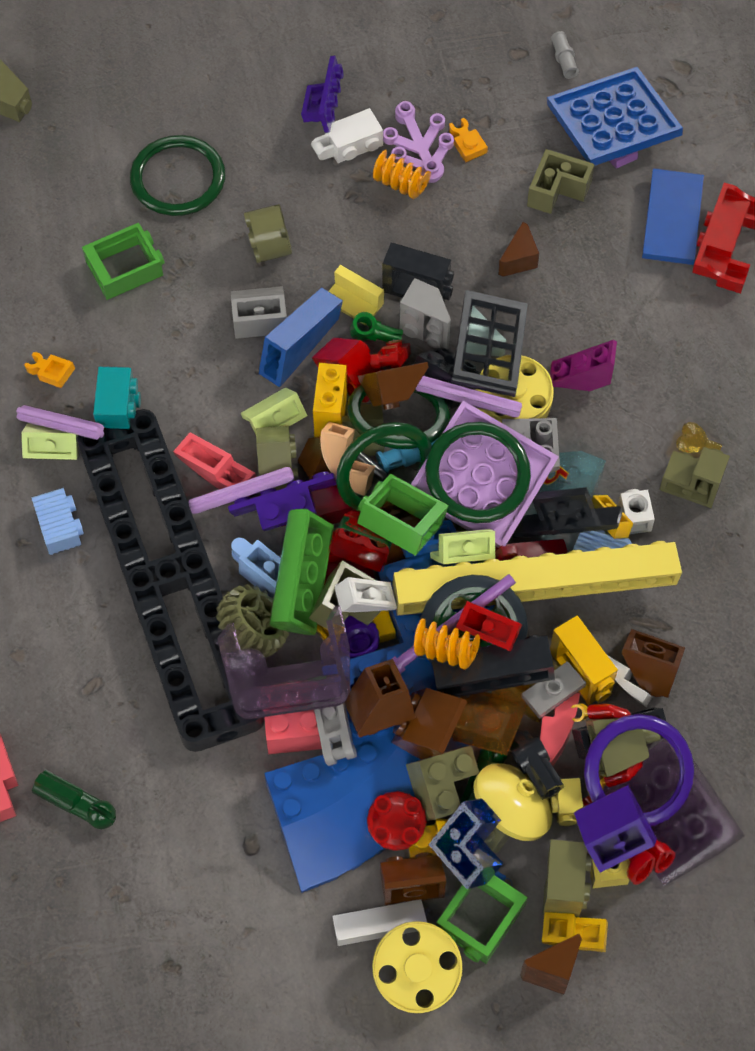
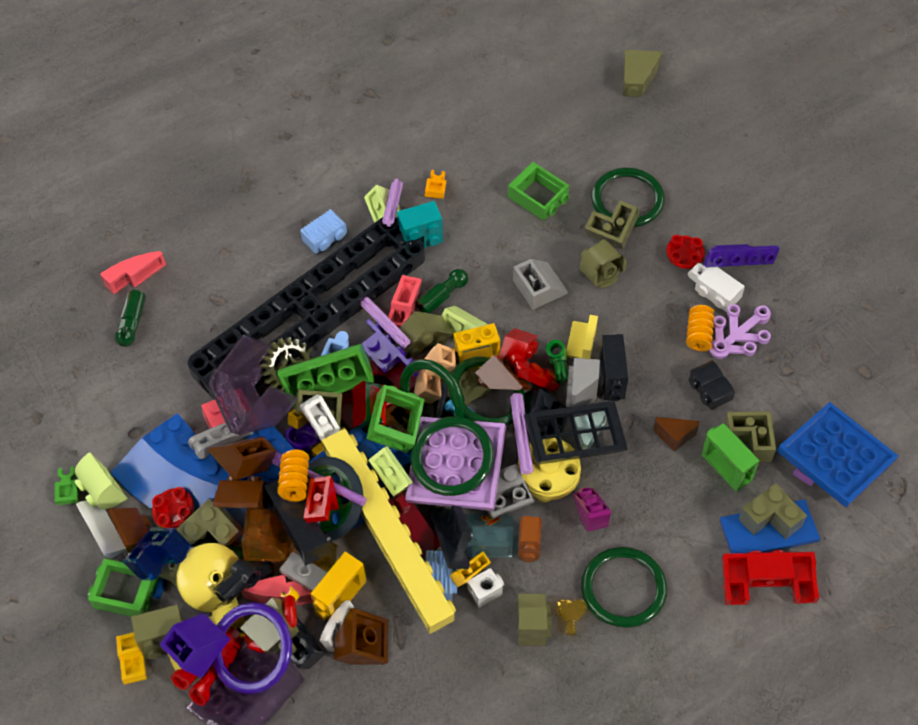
camera: 70 degrees right, 5 degrees down
blue slope [258,288,343,387] -> none
light yellow piece [372,921,462,1013] -> none
light orange plate [449,118,488,162] -> none
reddish brown slope [520,934,582,995] -> none
light grey pin [551,31,579,79] -> none
none -> bright green plate [55,466,79,506]
none -> yellowish green brick [74,452,128,509]
none -> dark green piece [415,269,468,313]
none -> dark orange brick [518,516,542,562]
none -> dark green wedge [581,547,667,628]
none -> olive brick [585,200,639,249]
none -> red dish [666,235,706,269]
none -> black brick [689,360,735,410]
none -> bright green window [702,423,760,492]
none -> olive brick [739,483,807,539]

